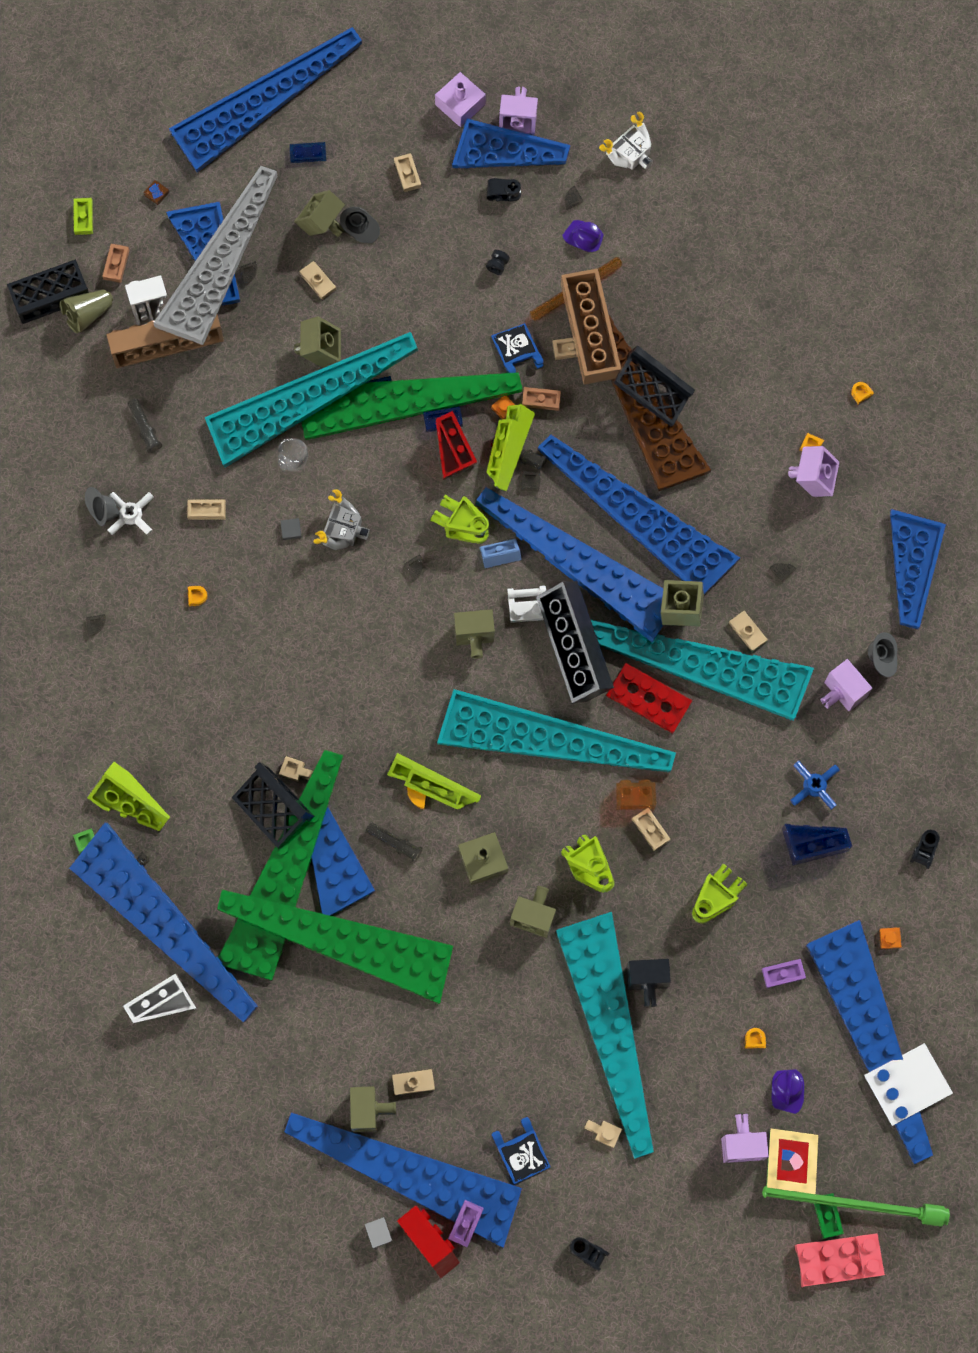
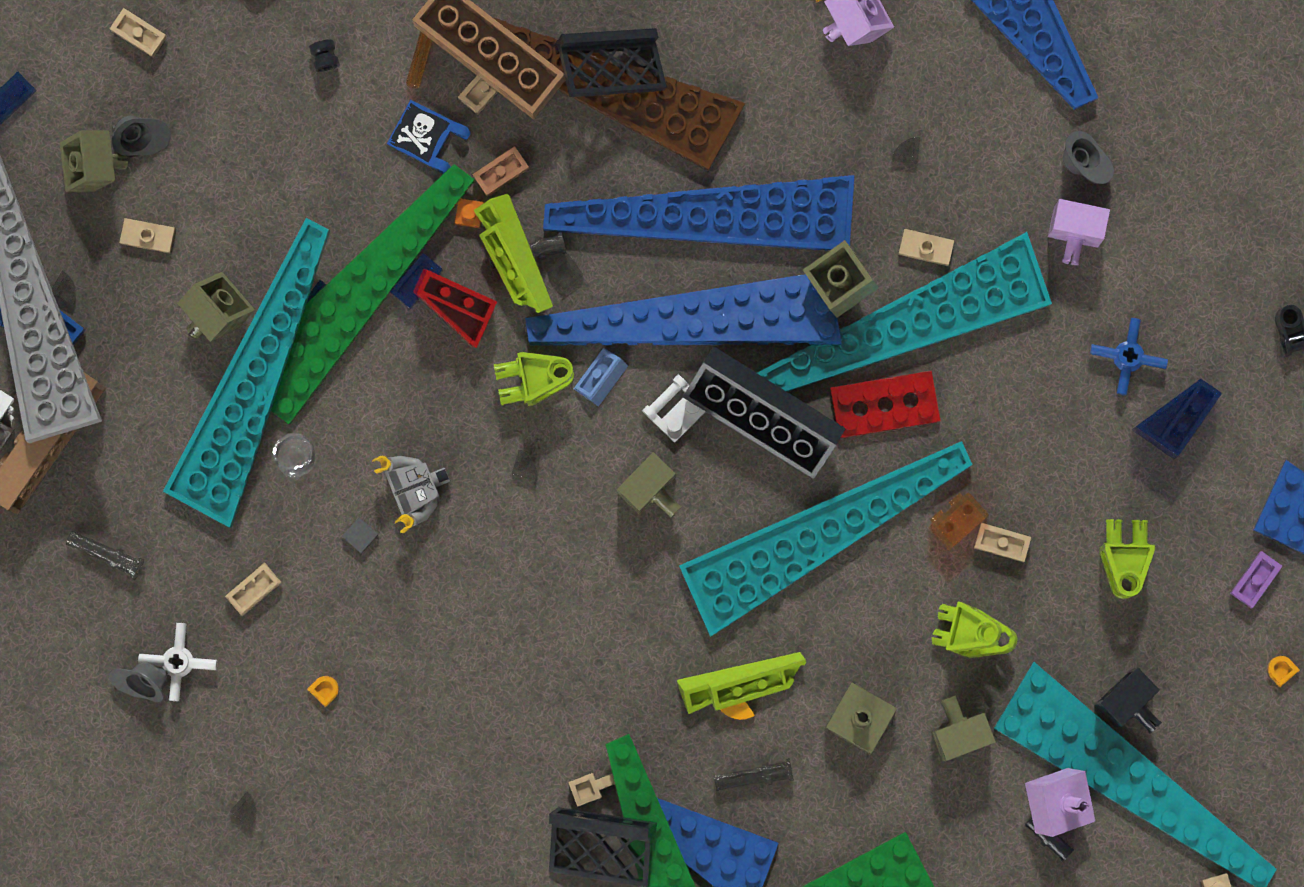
camera: 35 degrees left, 10 degrees up
none -> black pin [1024,818,1074,862]
none -> lavender brick [1025,768,1095,837]

